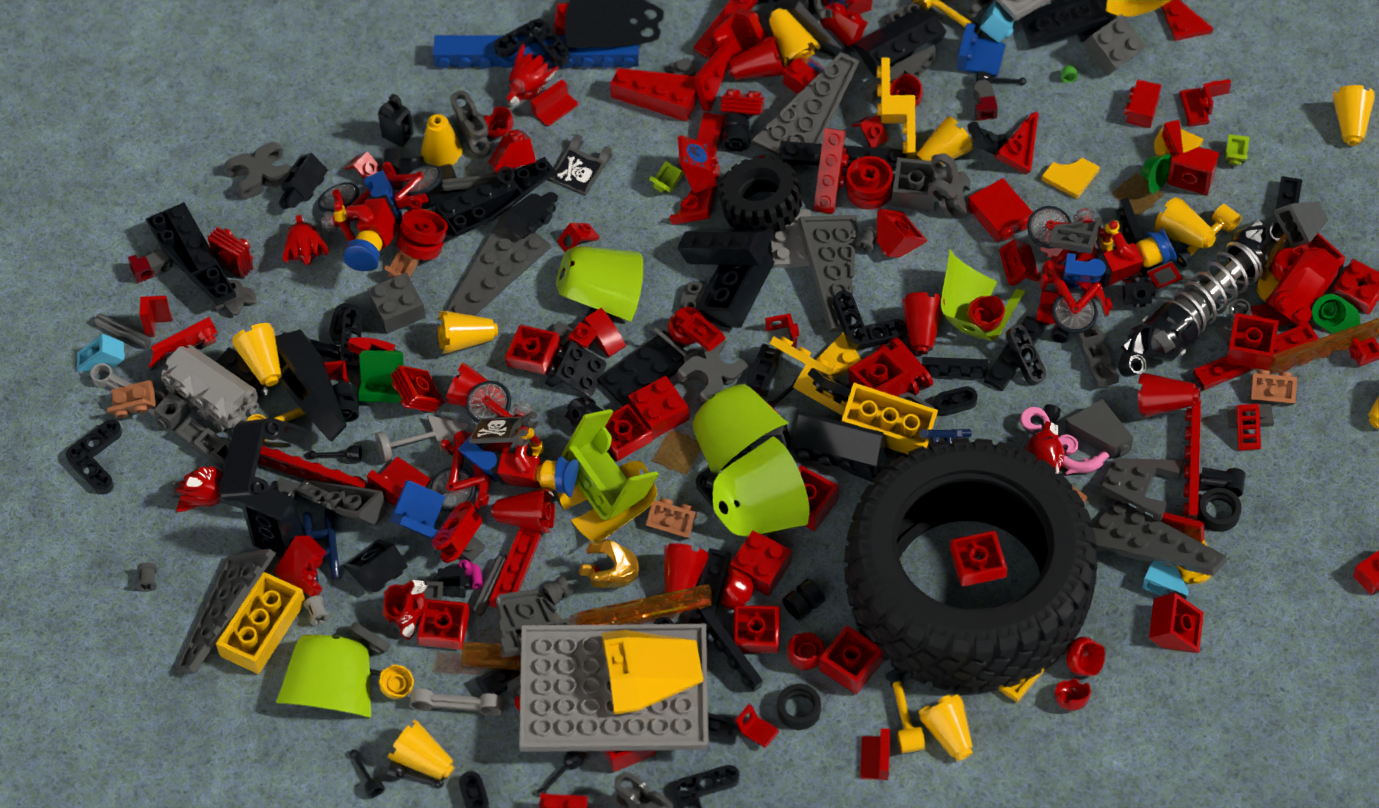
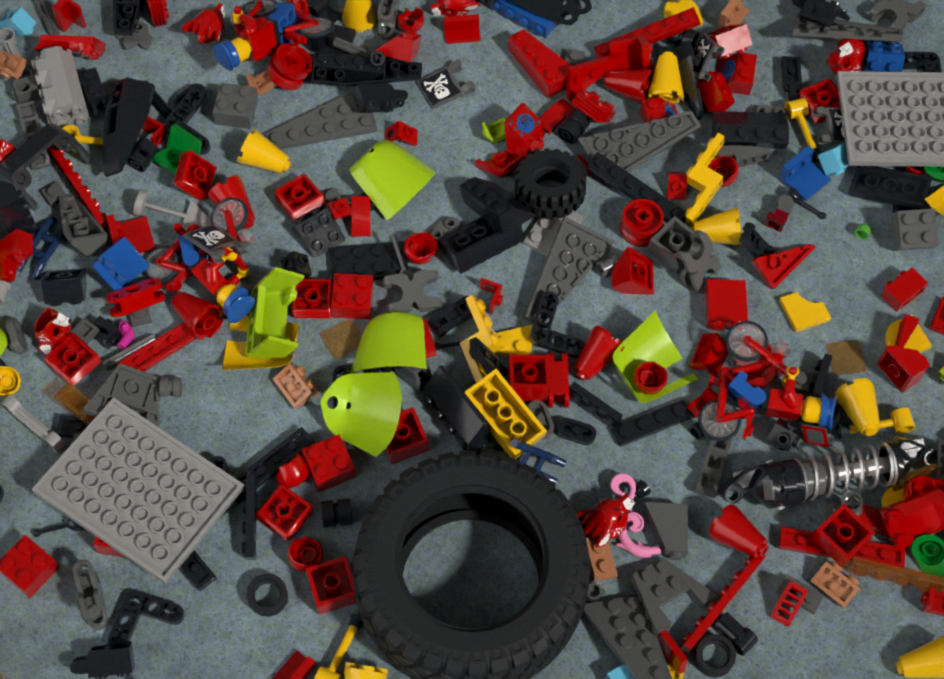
camera: 30 degrees right, 5 degrees up
yellow cone [232,323,281,387] -> none
black hinge [308,445,362,462] -> none
red slope [348,337,395,355] -> none
clear orange plate [577,584,712,625] -> none
pearl gold piece [578,539,639,588] -> none
yellow wedge [601,630,703,714] -> none
red cone [664,543,709,609] -> none
red hinge [675,308,726,352] -> none
red bracket [735,704,779,748] -> none
red bracket [813,128,849,214] -> none
red brick [950,531,1007,586] -> none
black beam [1006,324,1046,385] -> none
dark grey wing [1049,217,1102,254] -> none
green piece [1140,154,1172,194] -> none

